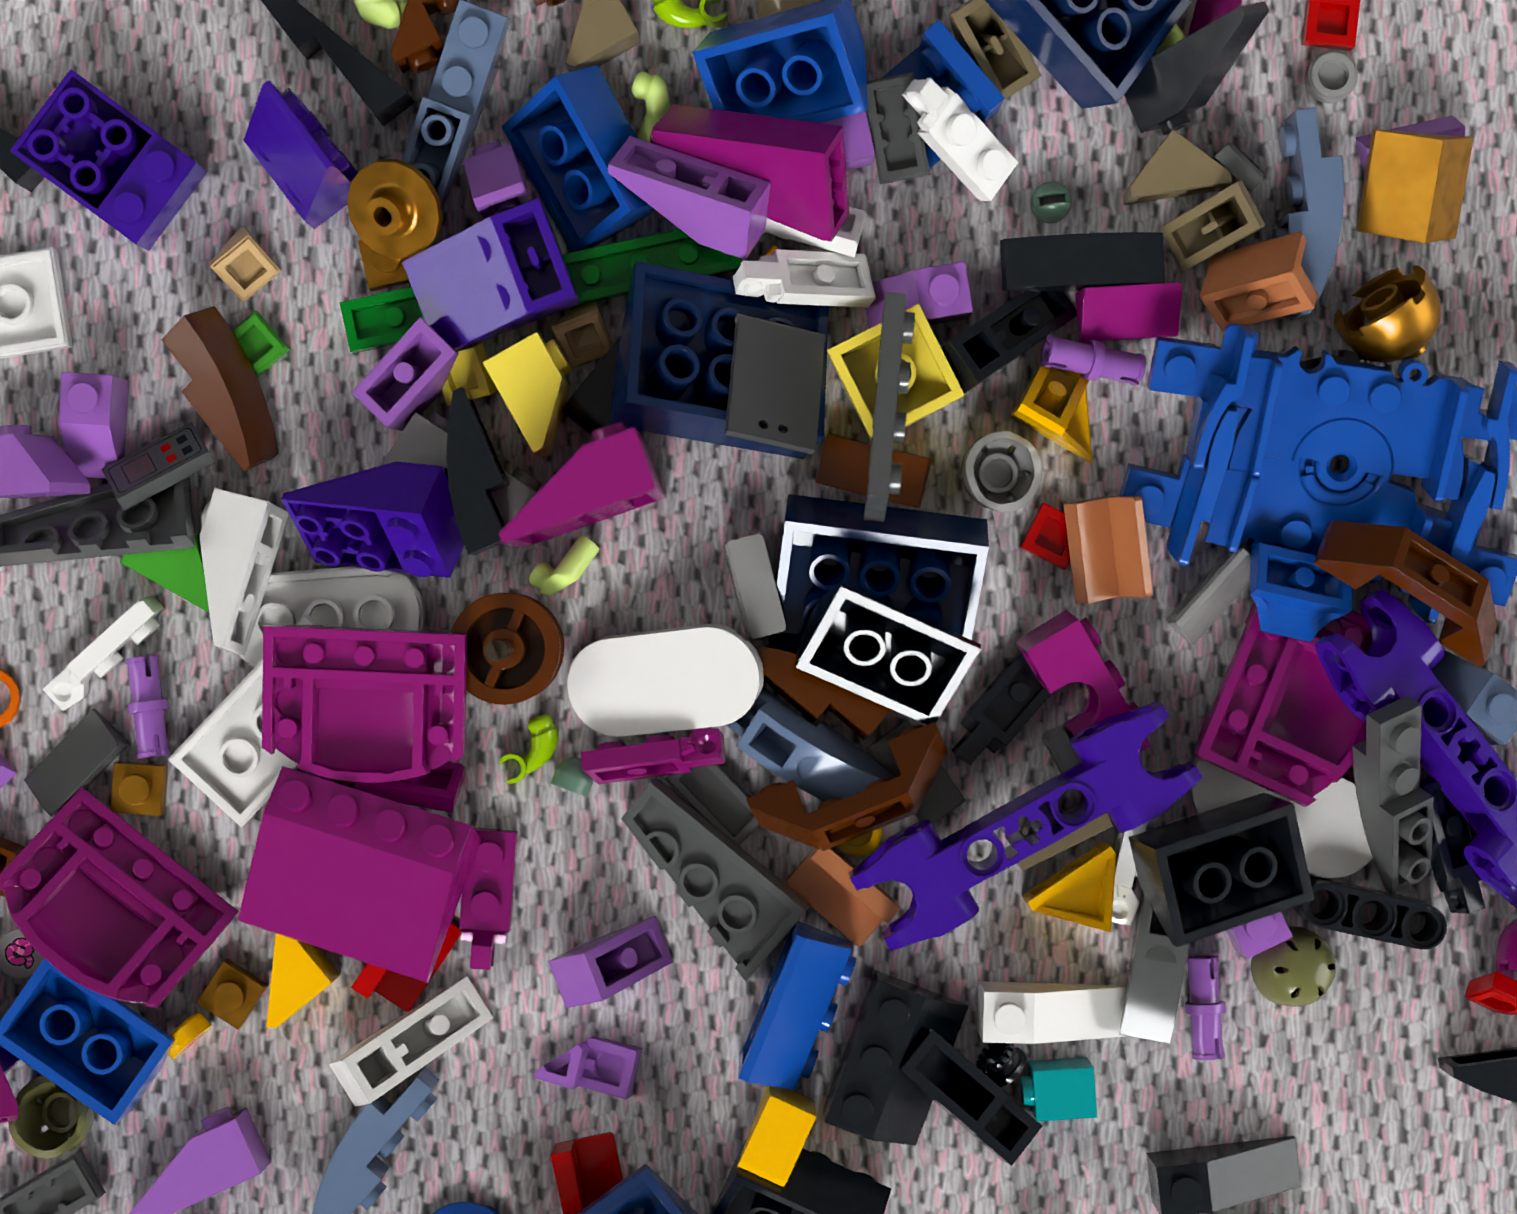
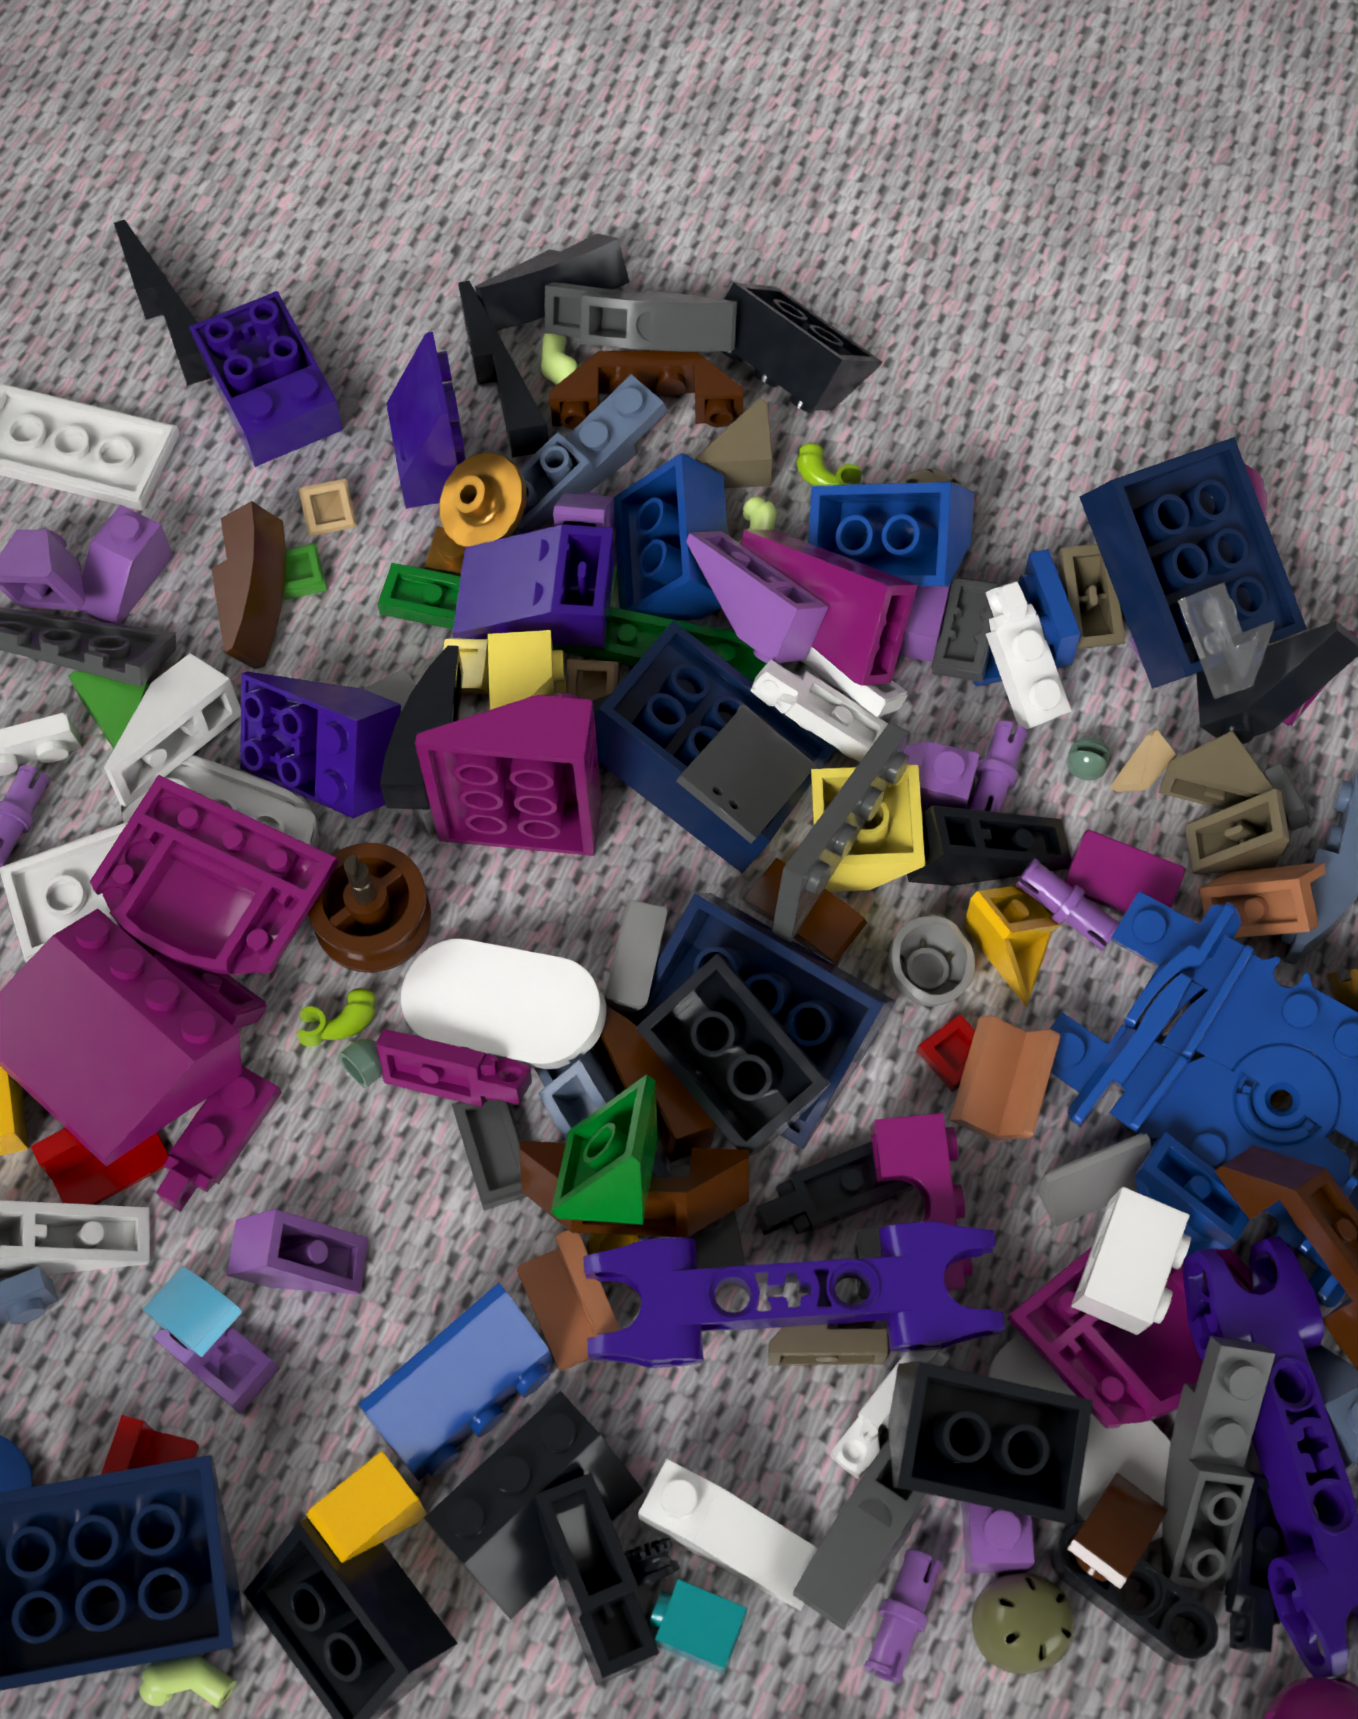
camera: 30 degrees right, 25 degrees down
dark grey tile [102,422,215,510] -> none
medium lavender slope [351,318,459,431] -> none
yellowish green arm [529,536,599,596] -> none
dark grey wing [621,777,810,981] -> none
black slope [1000,232,1165,292] -> none
yellow slope [1021,841,1117,933] -> none
none -> medium azure slope [142,1266,243,1357]
none -> green slope [551,1075,658,1225]
none -> medium lavender pin [968,721,1028,812]
none -> reddish brown slope [1067,1473,1168,1589]
none -> white brick [1071,1187,1191,1335]
none -> tan slope [1110,729,1176,792]
none -> clear slope [1178,583,1275,699]

